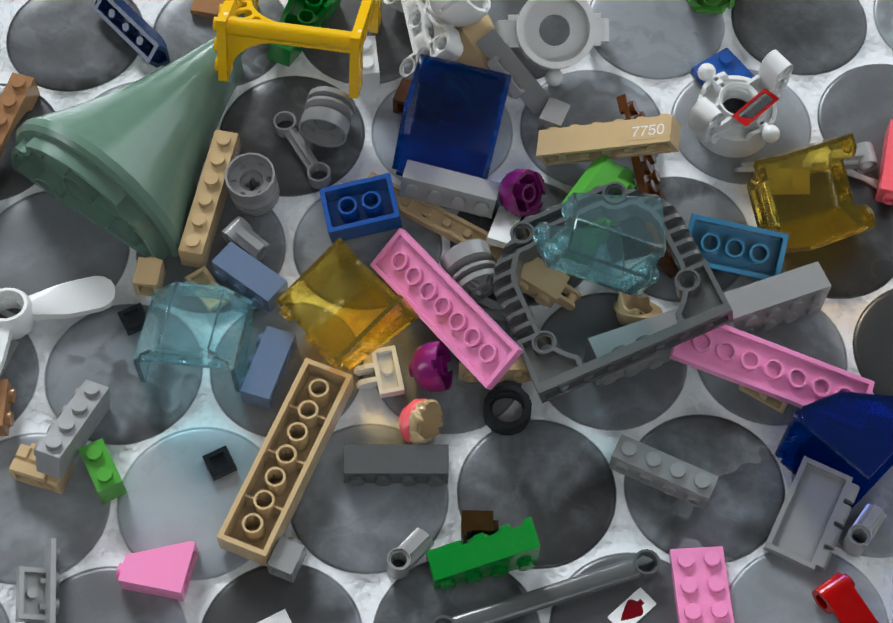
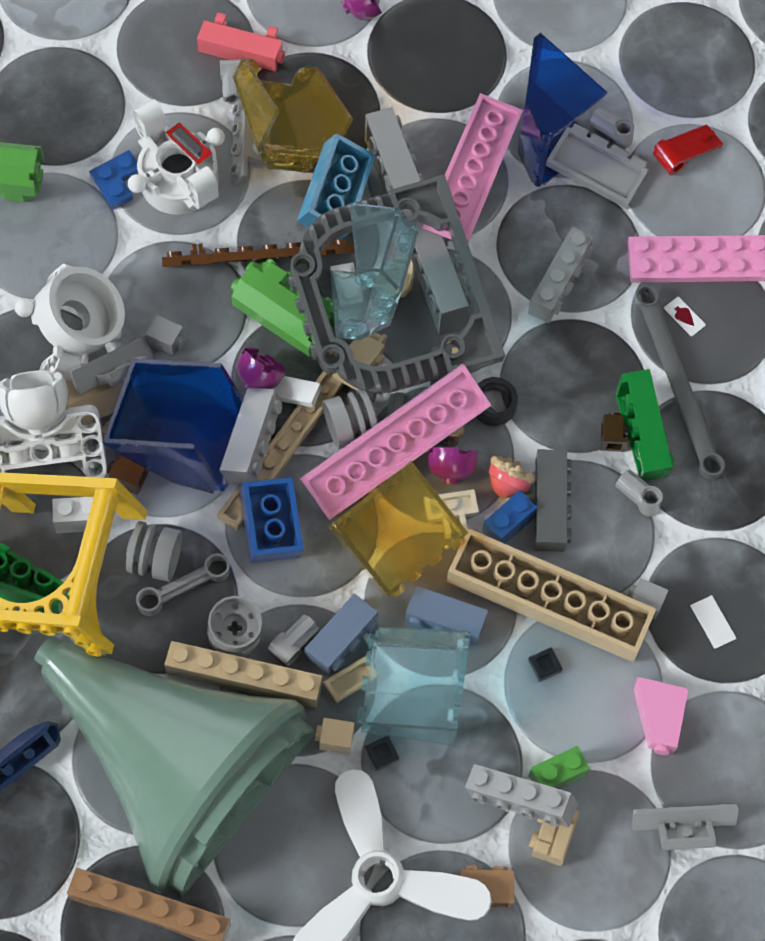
camera: 90 degrees left, 5 degrees up
tan brick [536,114,681,166] -> none
none -> blue brick [482,490,537,544]

